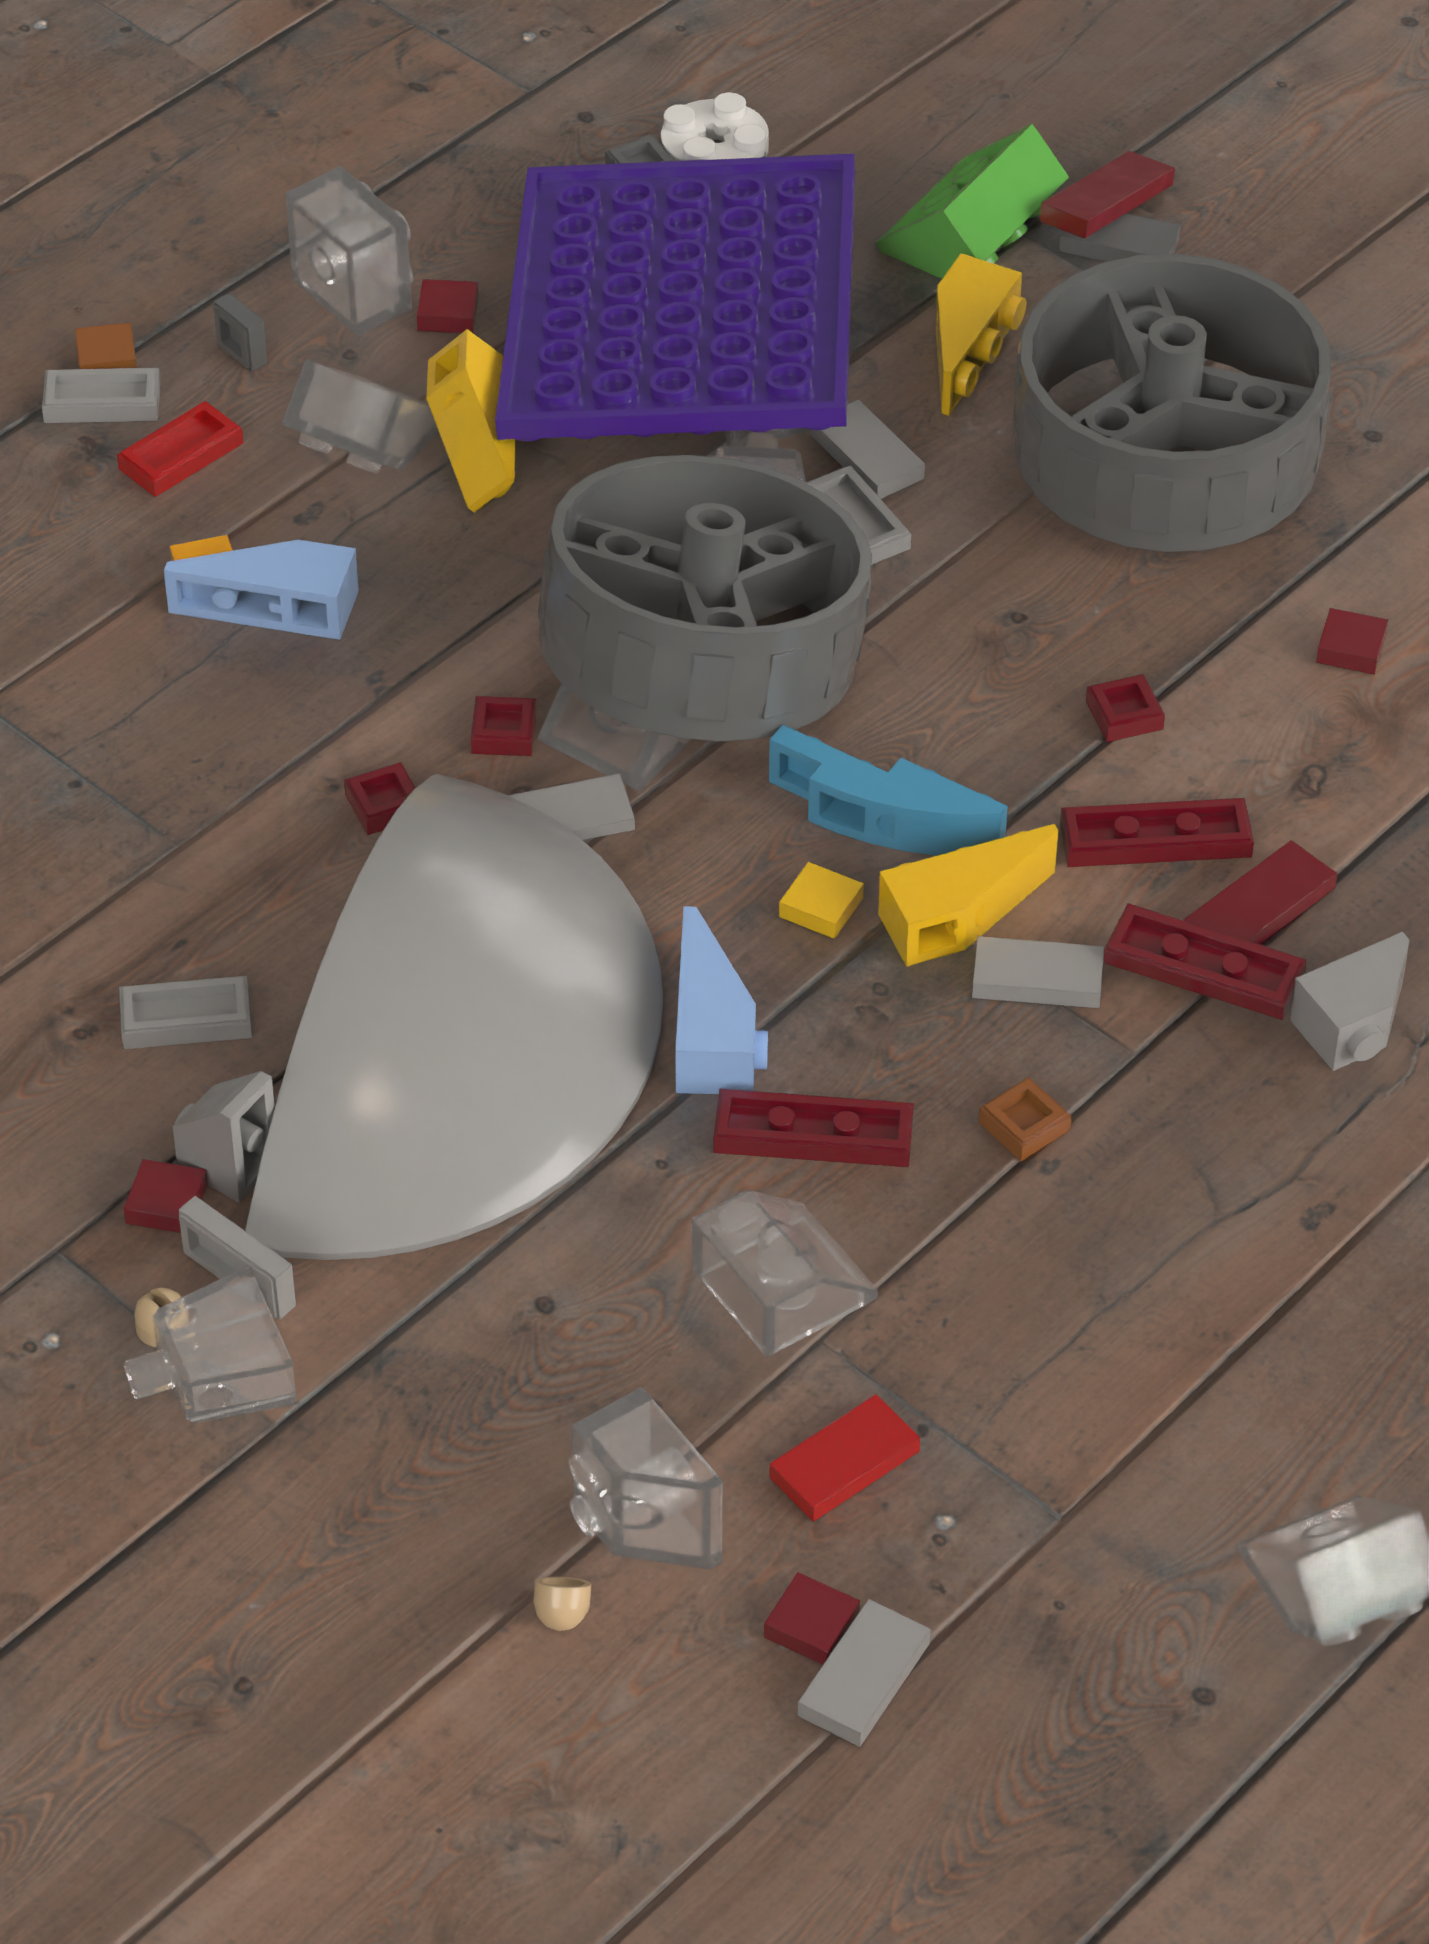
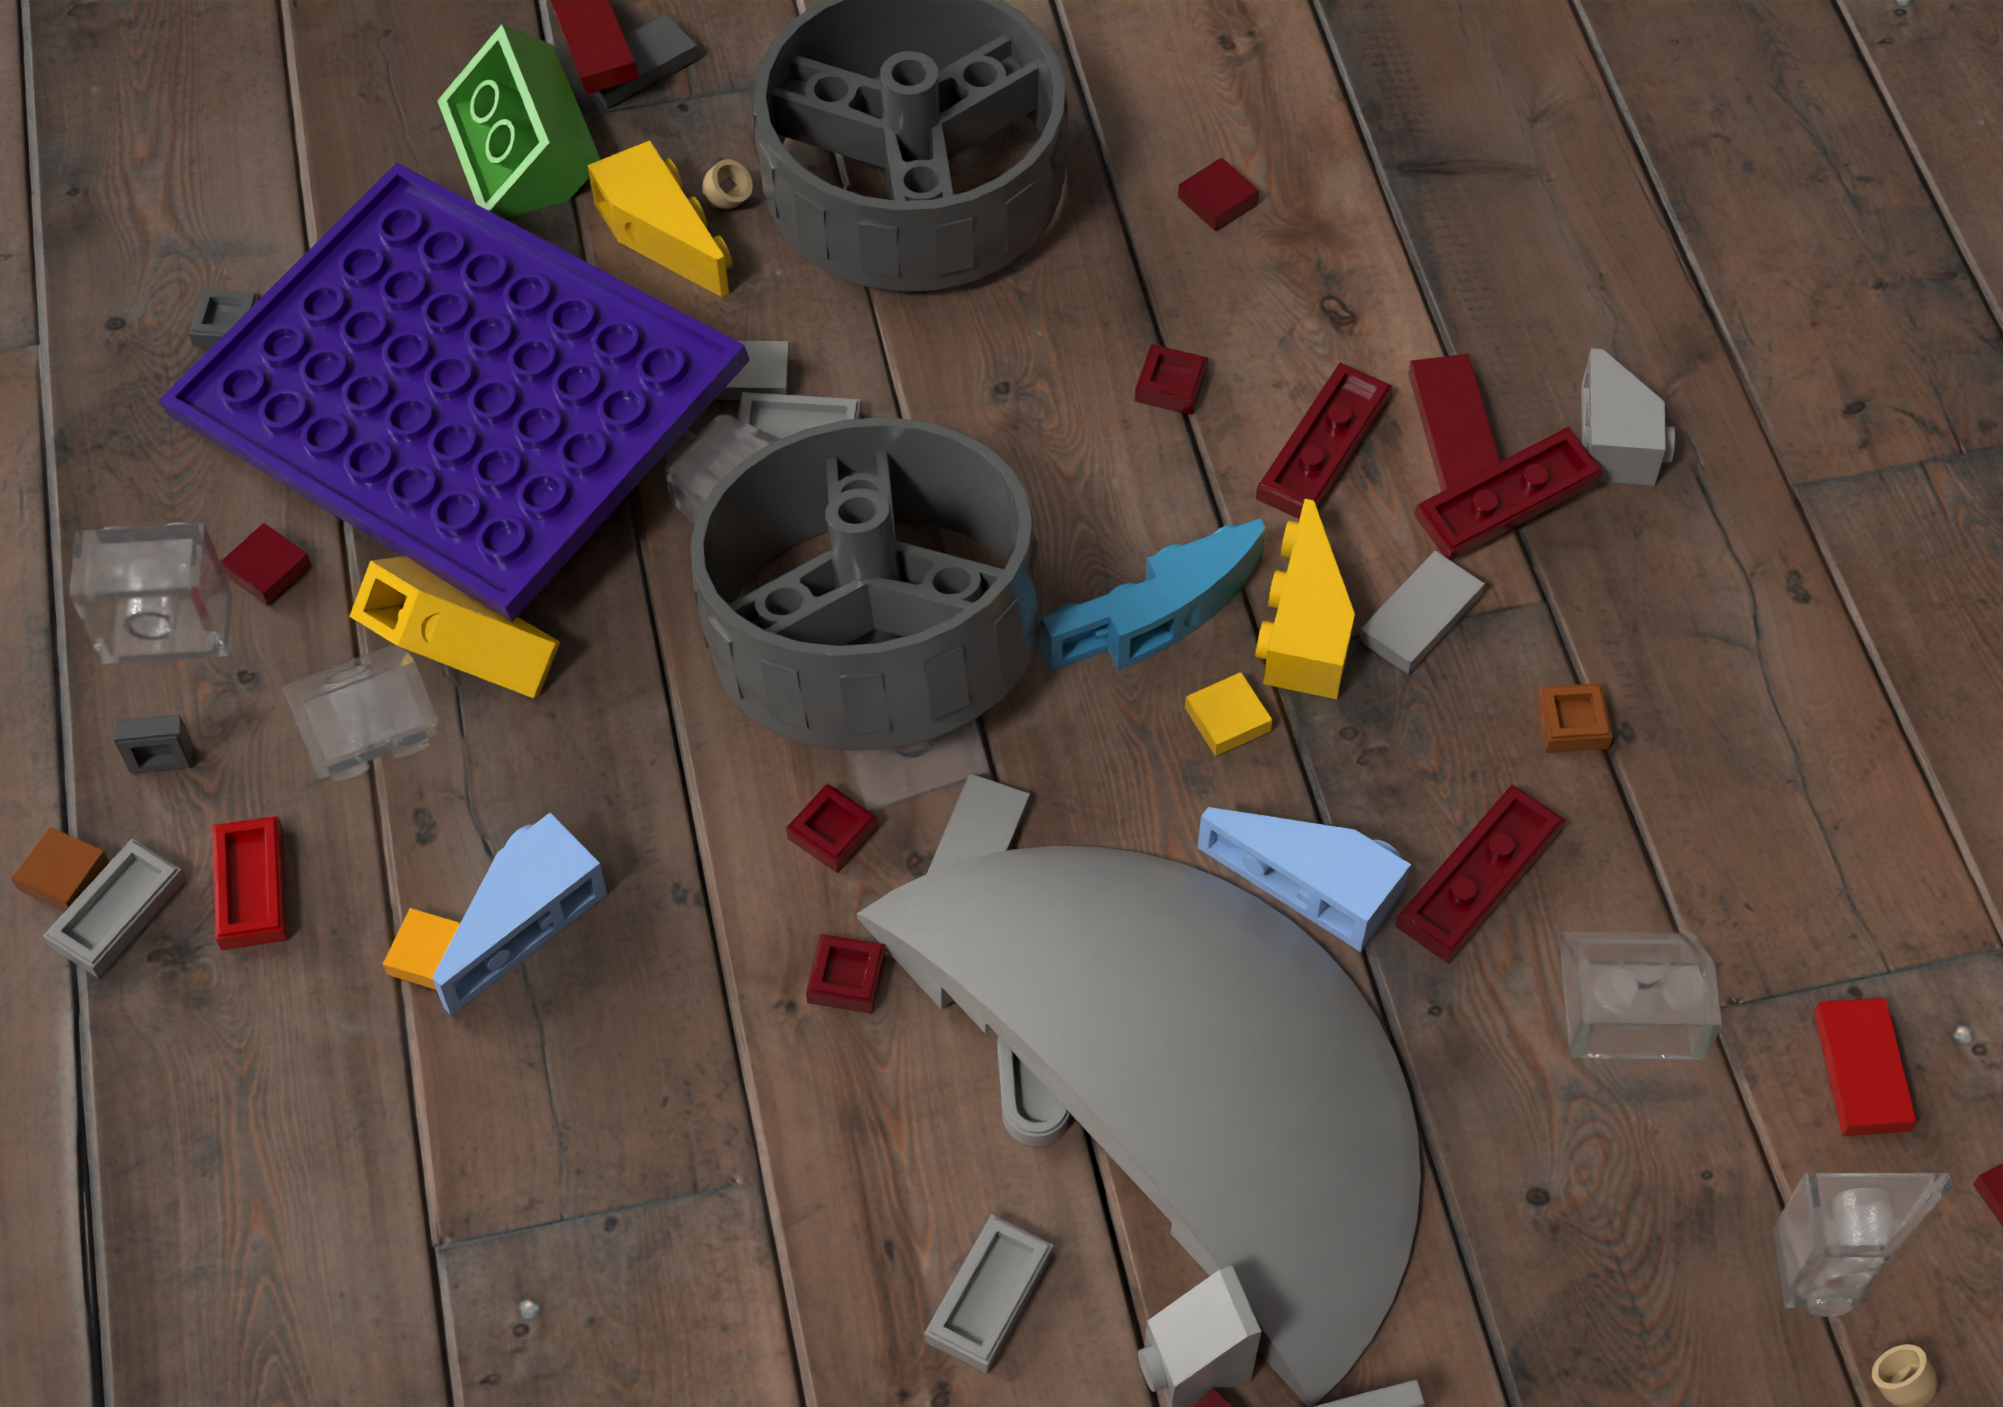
camera: 55 degrees left, 10 degrees up
white plate [661,92,769,161] -> none

